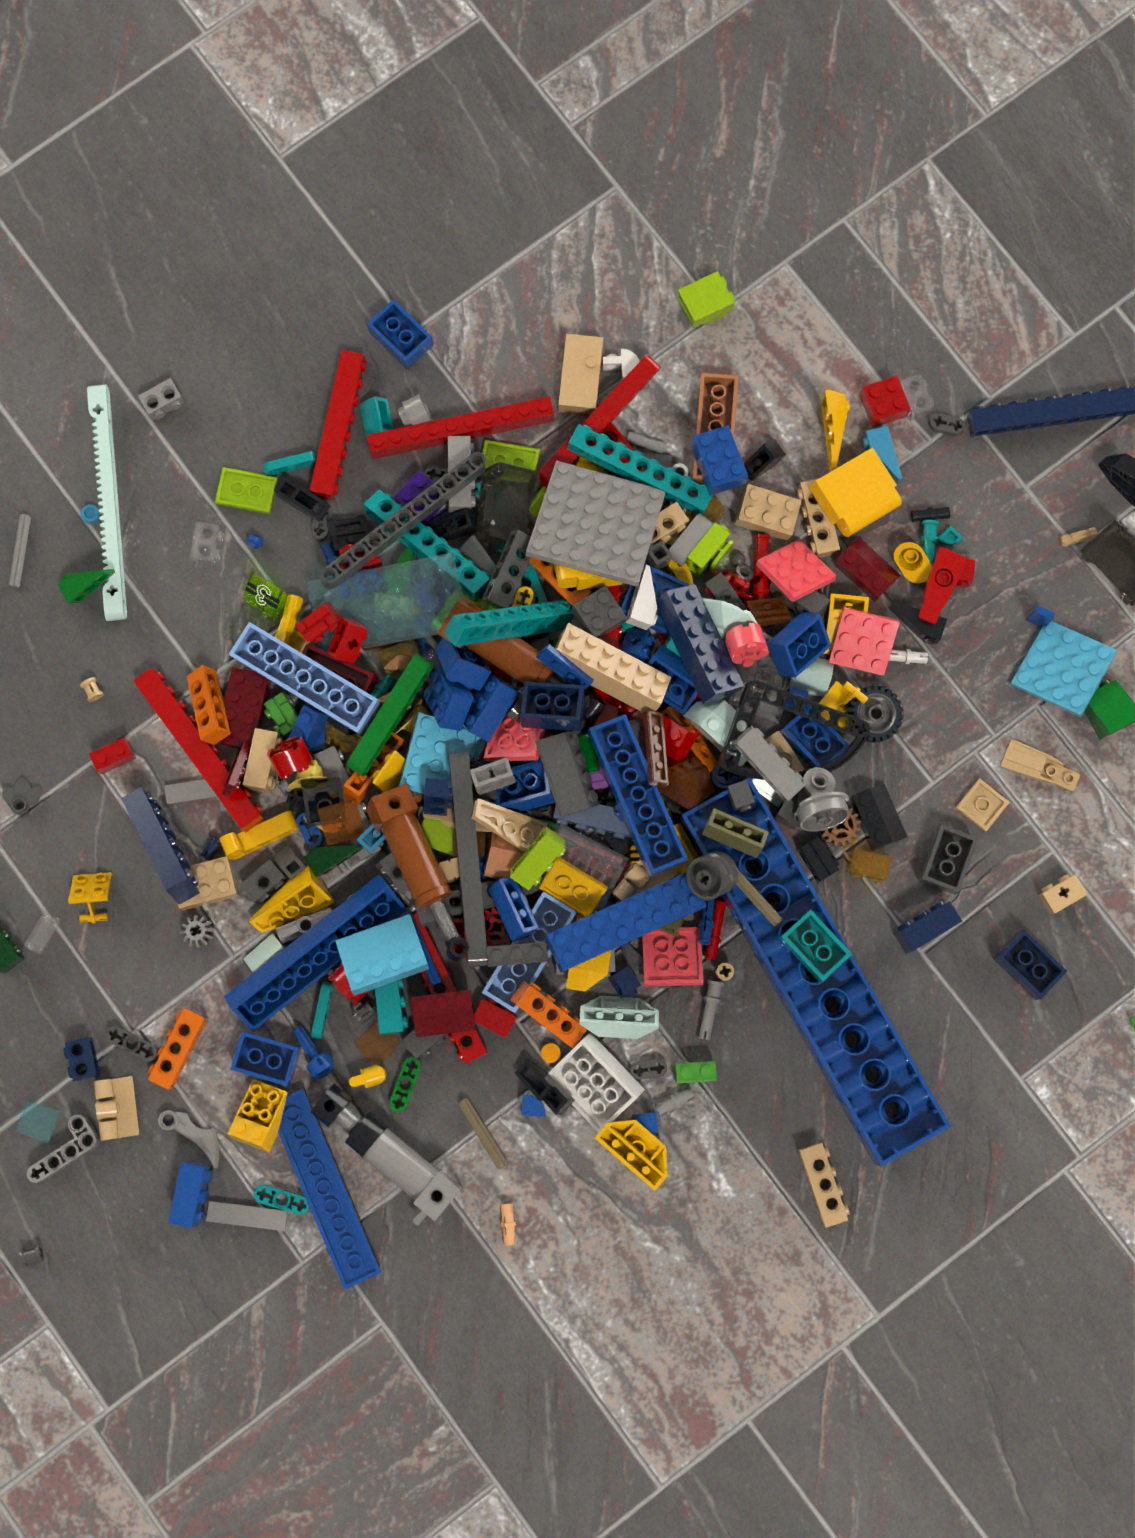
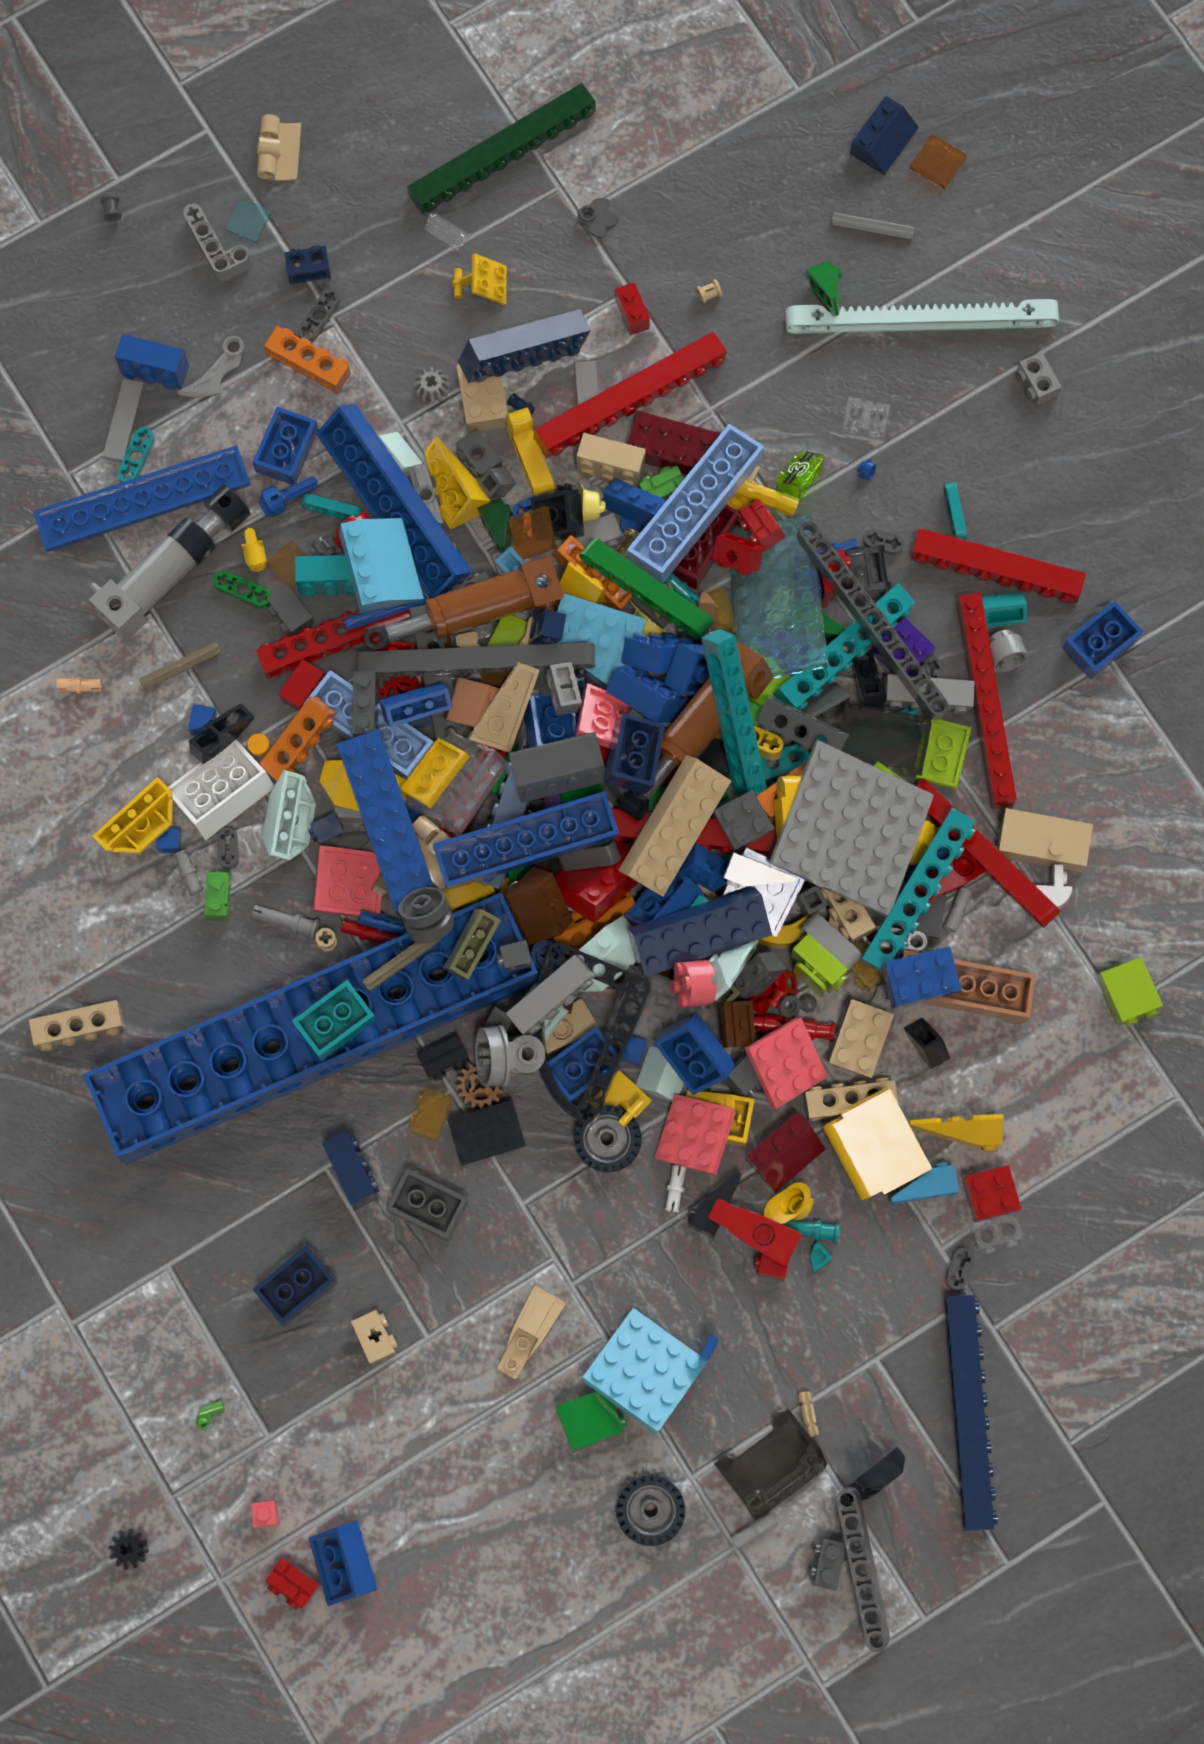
camera: 95 degrees right, 5 degrees down
dark azure tile [80,504,101,524] -> none
tan panel [94,1076,139,1141] -> none
orange brick [187,665,231,745] -> none
lime tile [215,467,278,514] -> none
dark red plate [222,741,251,797] -> none
yellow slope [227,1079,288,1153] -> none
red brick [267,737,312,779] -> none
black slope [274,477,331,521] -> none
dark red slope [411,990,476,1038] -> none
lime brick [510,826,566,890] -> none
blue tile [536,644,594,689] -> none
reddish brown tile [643,710,669,788] -> none
black pin [910,507,950,522] -> none
tan tile [955,778,1010,832] -> none

